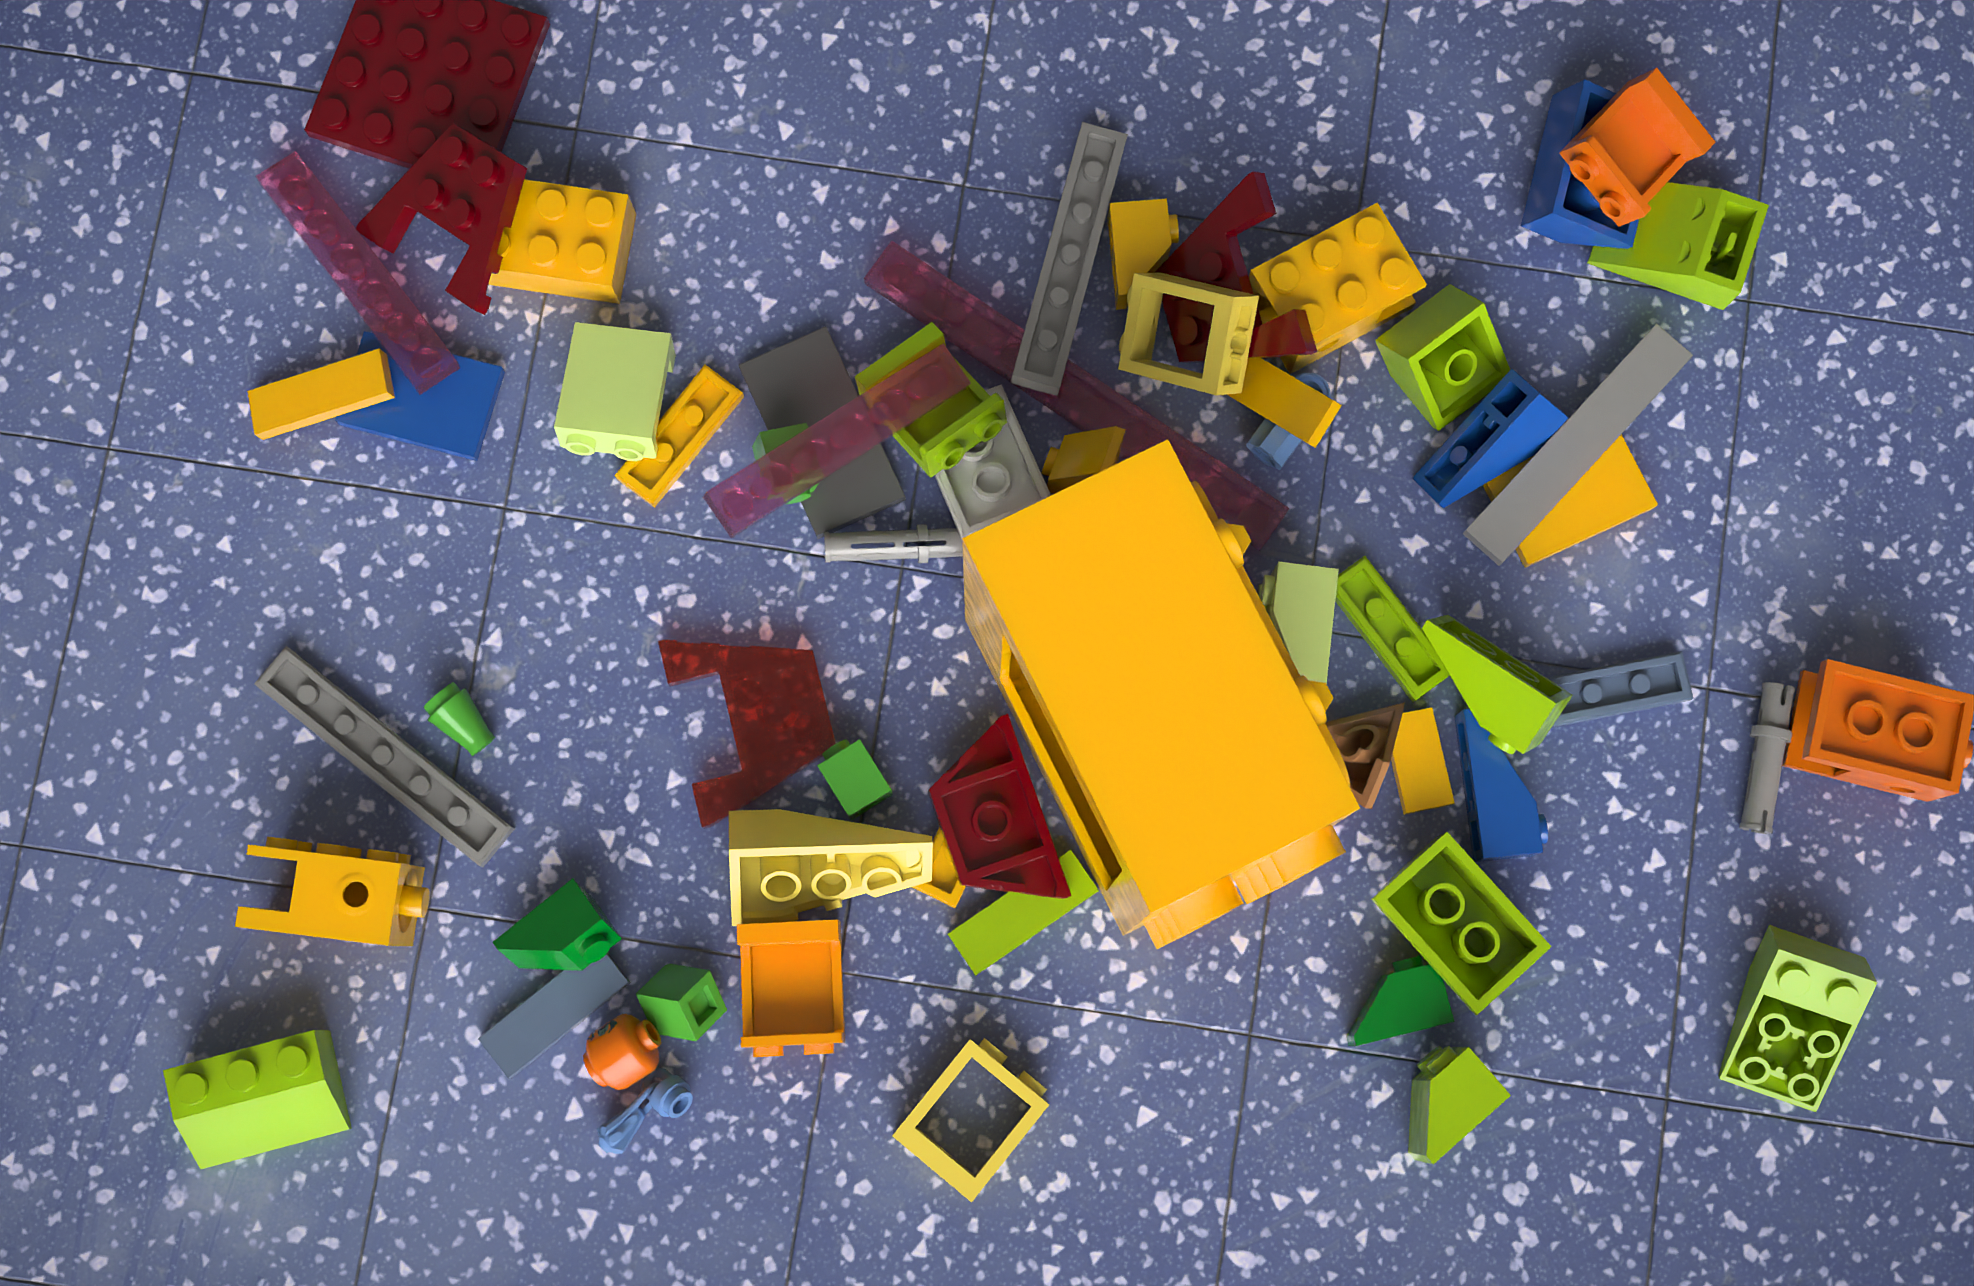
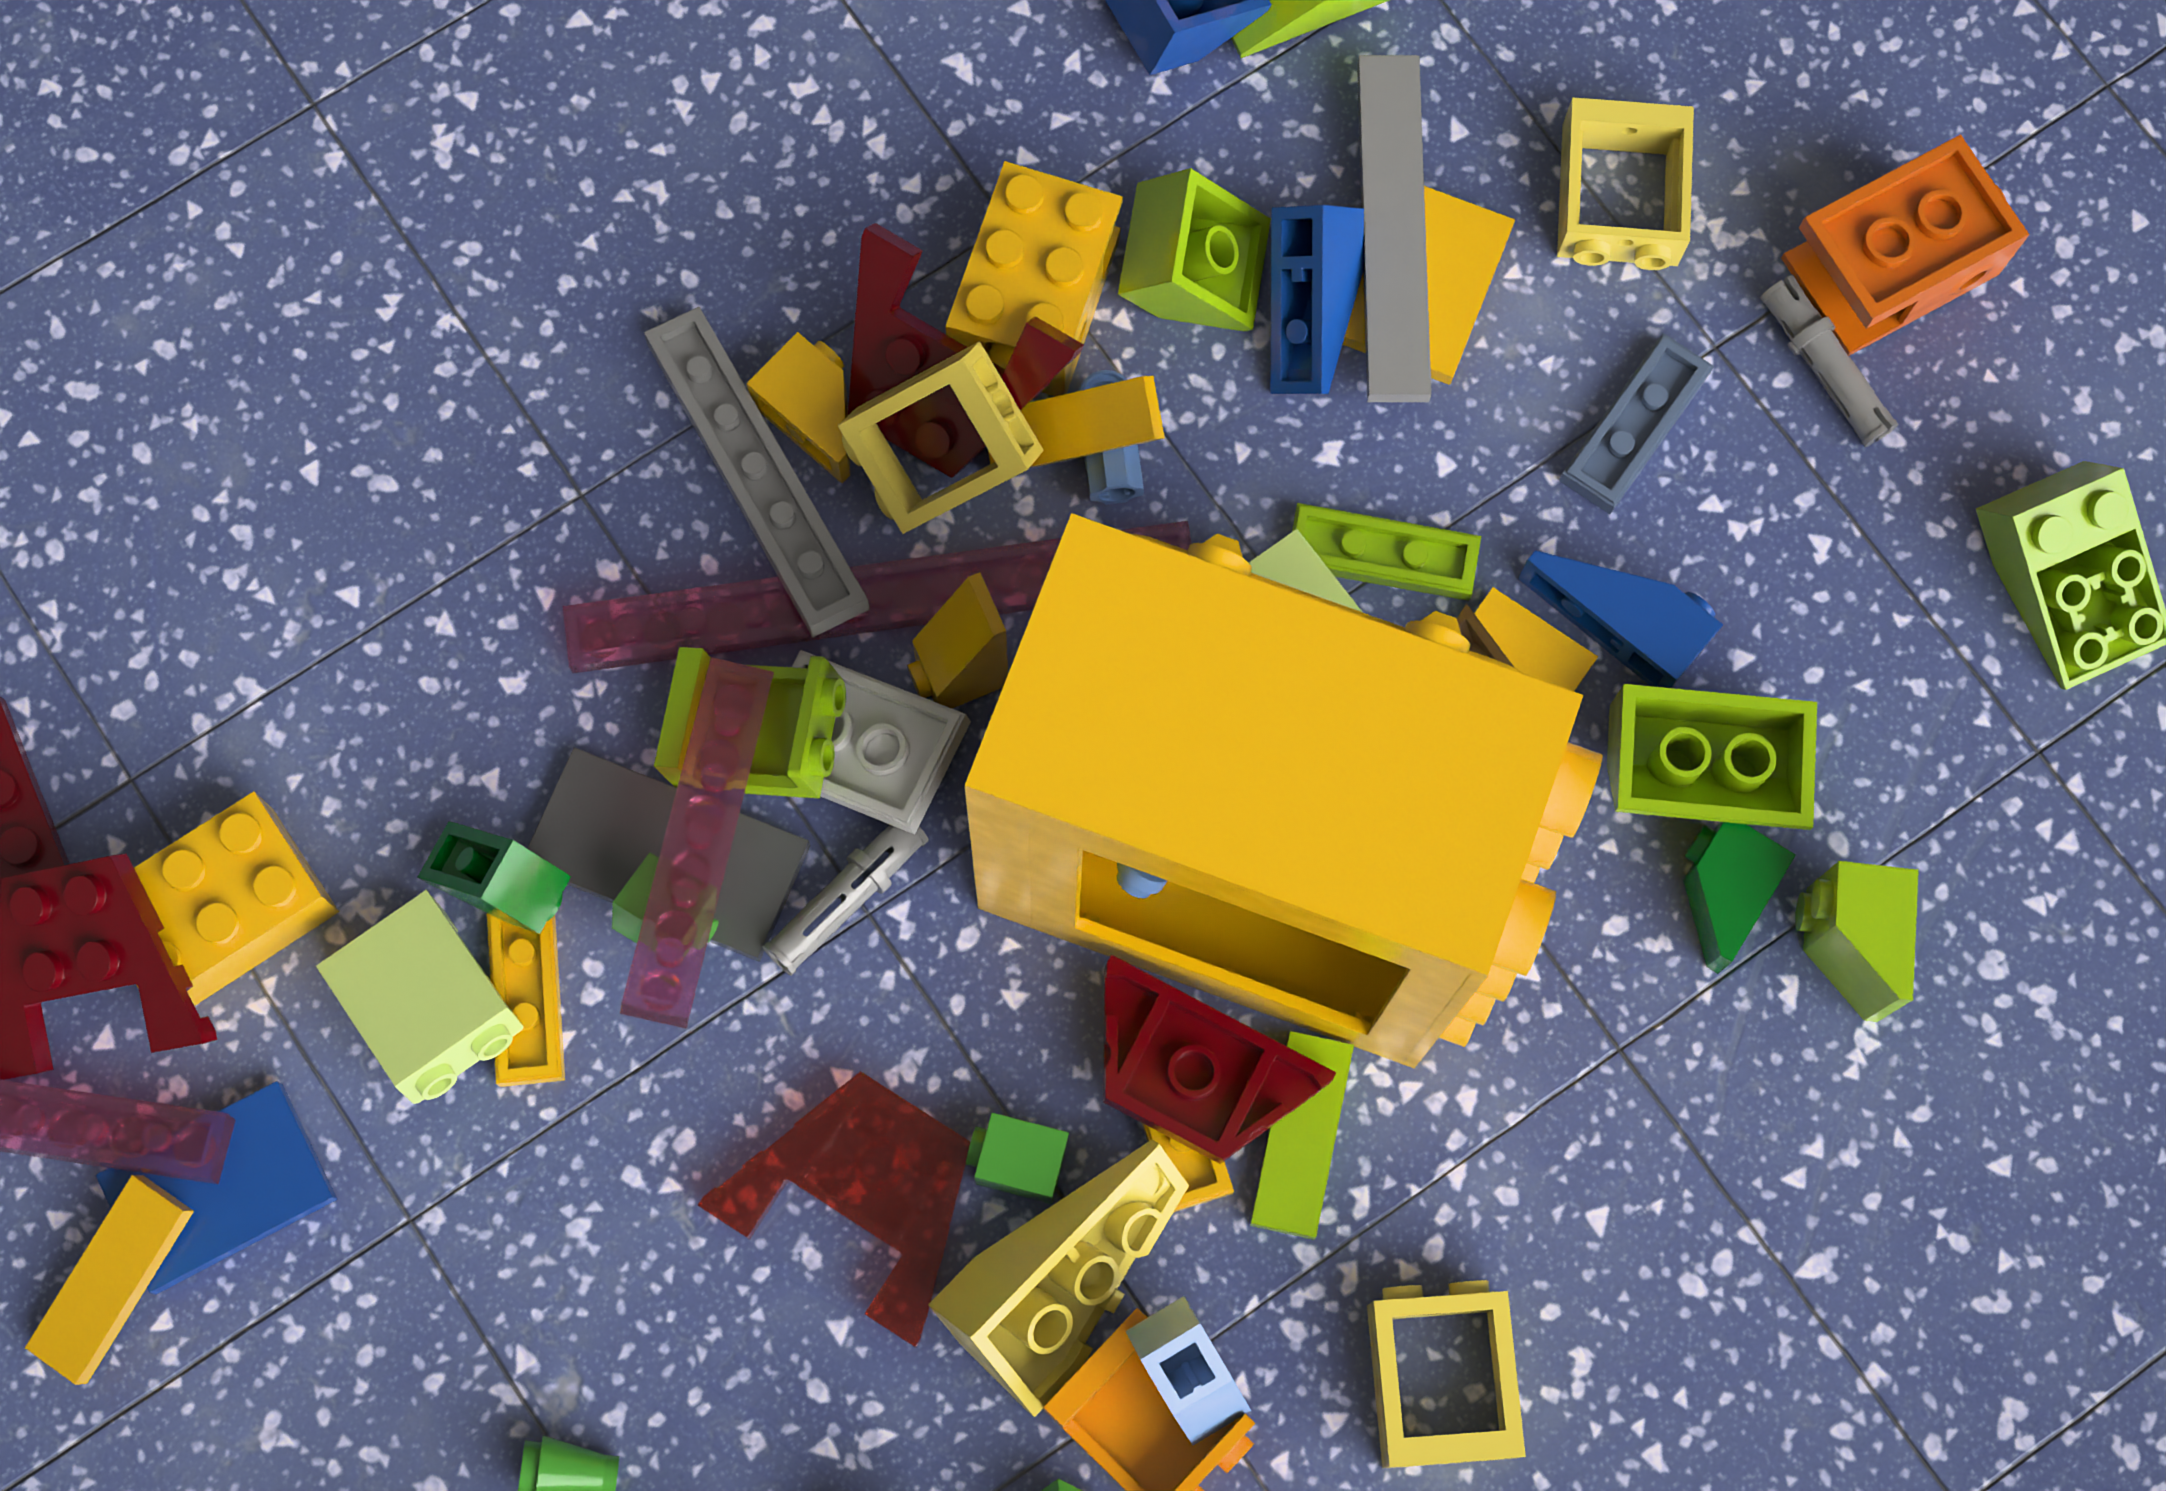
camera: 45 degrees left, 5 degrees down
lime slope [1422,615,1573,754] -> none
none -> green slope [417,821,572,934]
none -> light blue slope [1126,1296,1251,1445]
none -> light yellow window [1557,97,1694,270]

